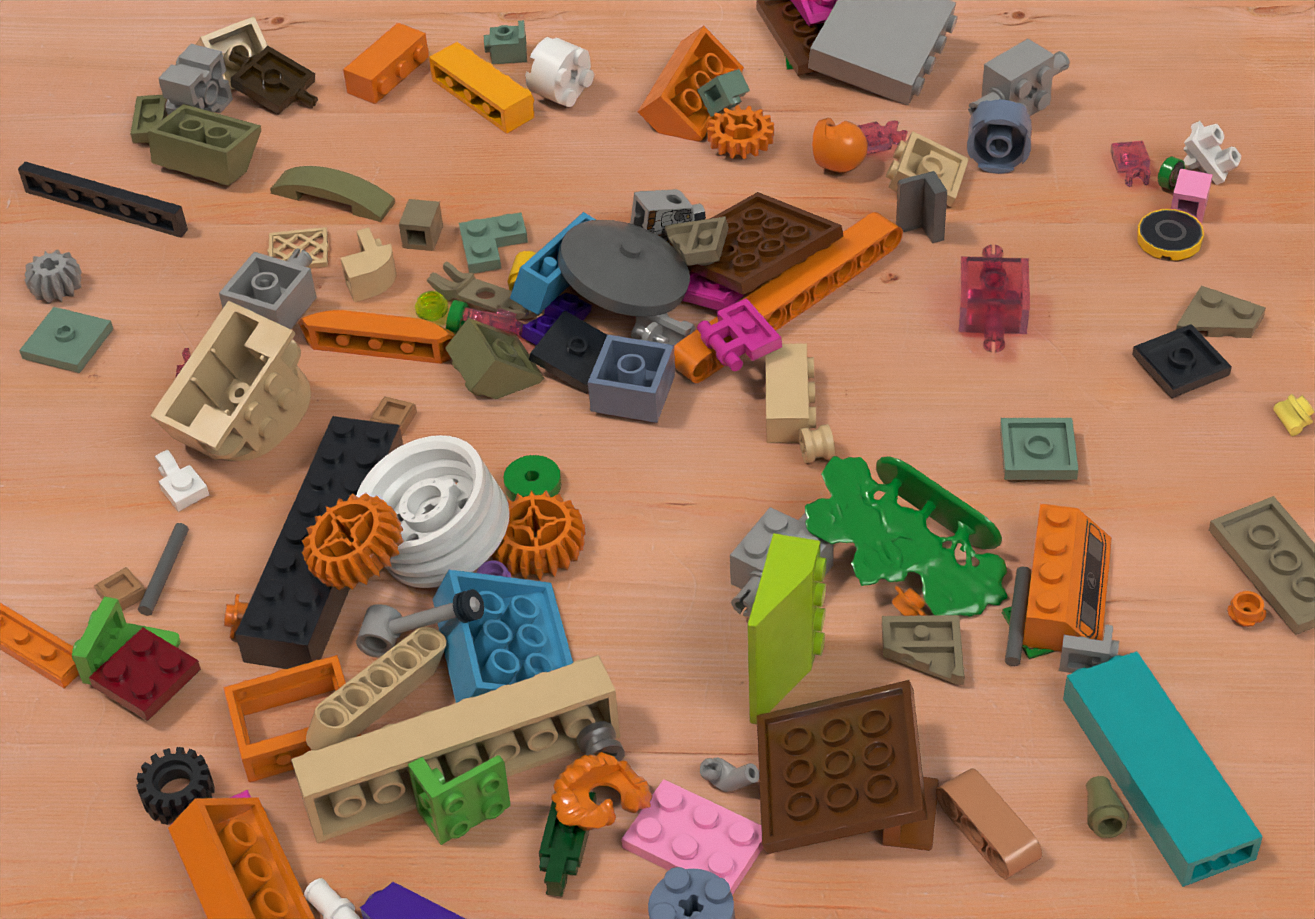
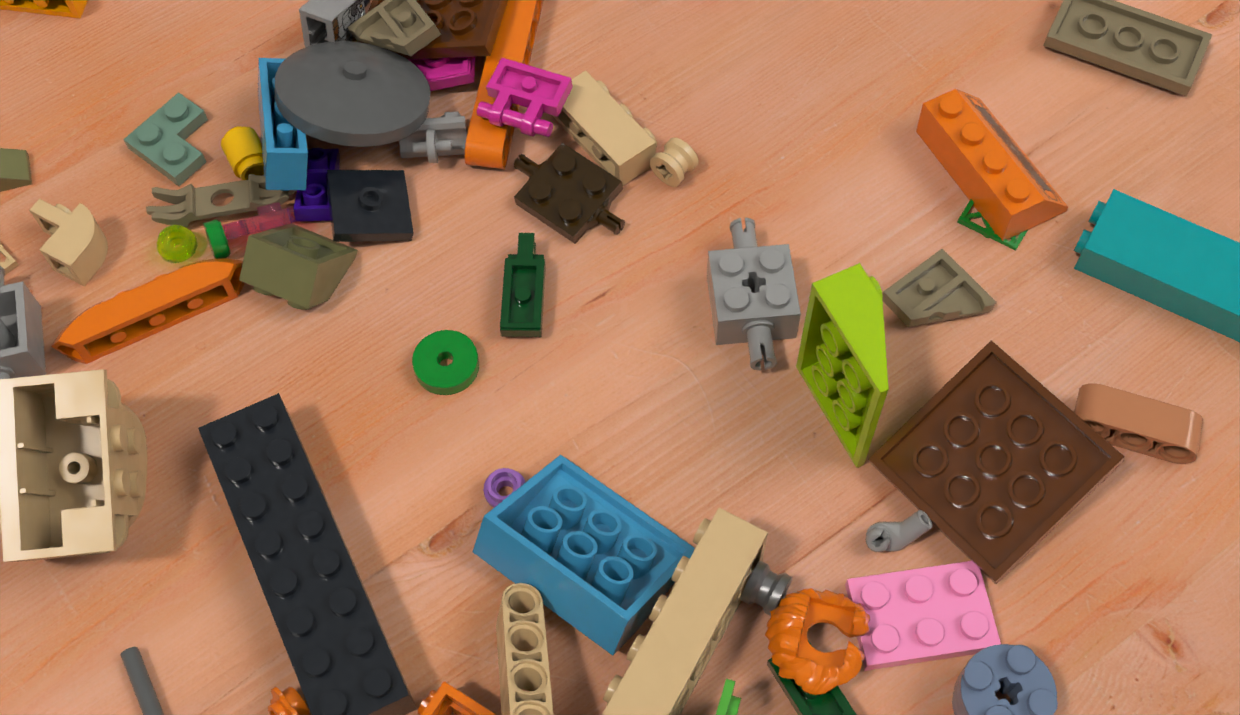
camera: 40 degrees left, 15 degrees up
white plate [155,450,209,512] -> none
orange gear [302,493,404,590] -> none
white wheel [356,435,509,588] -> none
light grey piece [356,589,484,658] -> none
medium nougat tile [370,396,417,436] -> none
dark tan brick [399,199,443,251] -> none
orange gear [491,490,586,580] -> none
sand blue brick [588,334,676,423] -> none
green plant [805,456,1008,617] -> none
orange plate [891,585,928,616] -> none
sand green plate [1000,418,1078,480] -> none
dark grey bar [1005,566,1032,666] -> none
light grey bracket [1059,625,1119,673] -> none
olive cone [1086,776,1128,838] -> none
orange plate [1227,591,1266,627] -> none
none -> dark green hinge [500,233,546,337]
none -> dark brown plate [514,143,625,244]

